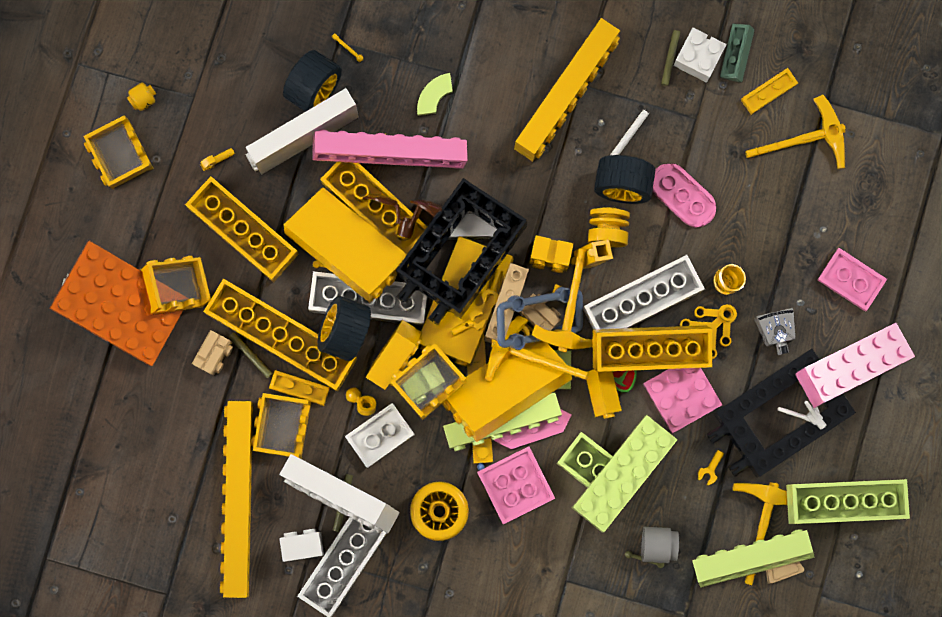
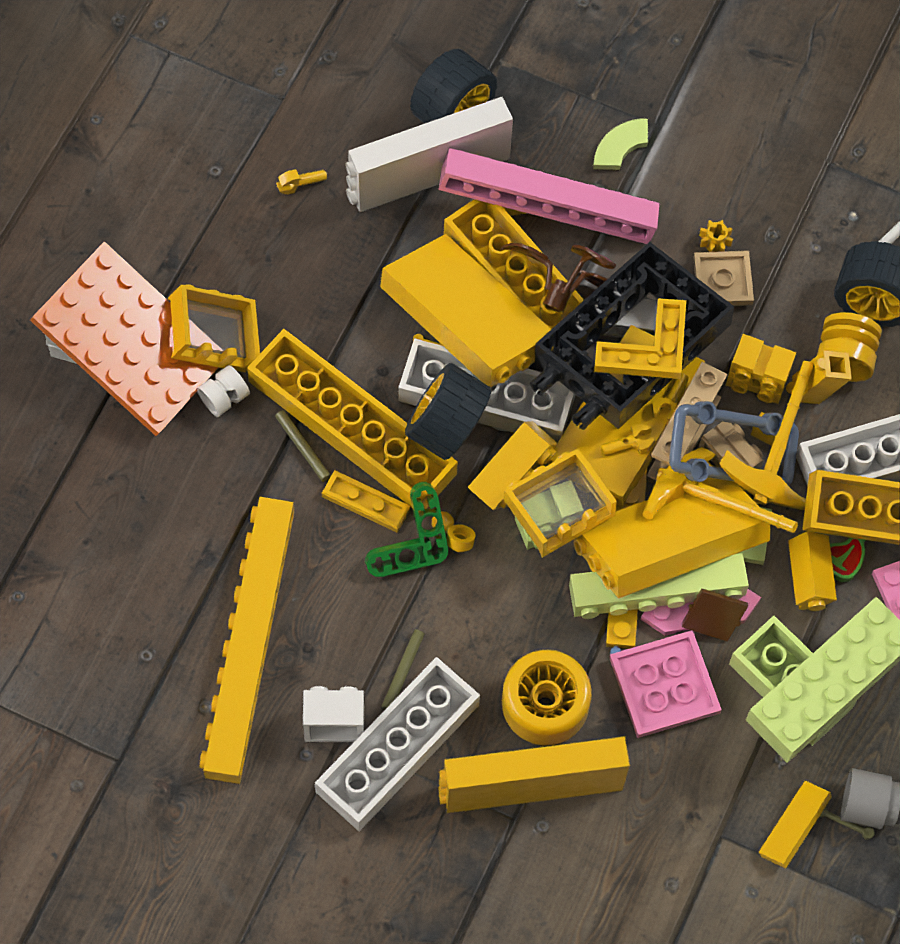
camera: 10 degrees right, 15 degrees down
window [84,115,154,189] -> none
yellow head [127,83,156,111] -> none
yellow brick [185,176,299,283] -> none
tan brick [192,330,233,376] -> none
clear window [251,393,311,459] -> none
white brick [279,454,400,533] -> none
yellow hinge [332,34,363,62] -> none
white plate [345,403,415,468] -> none
yellow brick [514,18,620,162] -> none
none -> white wheel [196,365,250,417]
none -> green beam [365,482,448,577]
none -> yellow brick [438,736,630,813]
none -> yellow plate [594,298,686,379]
none -> reddish brown piece [681,588,748,642]
none -> tan plate [693,251,754,306]
none -> yellow gear [699,220,733,252]
none -> yellow tile [759,781,832,869]

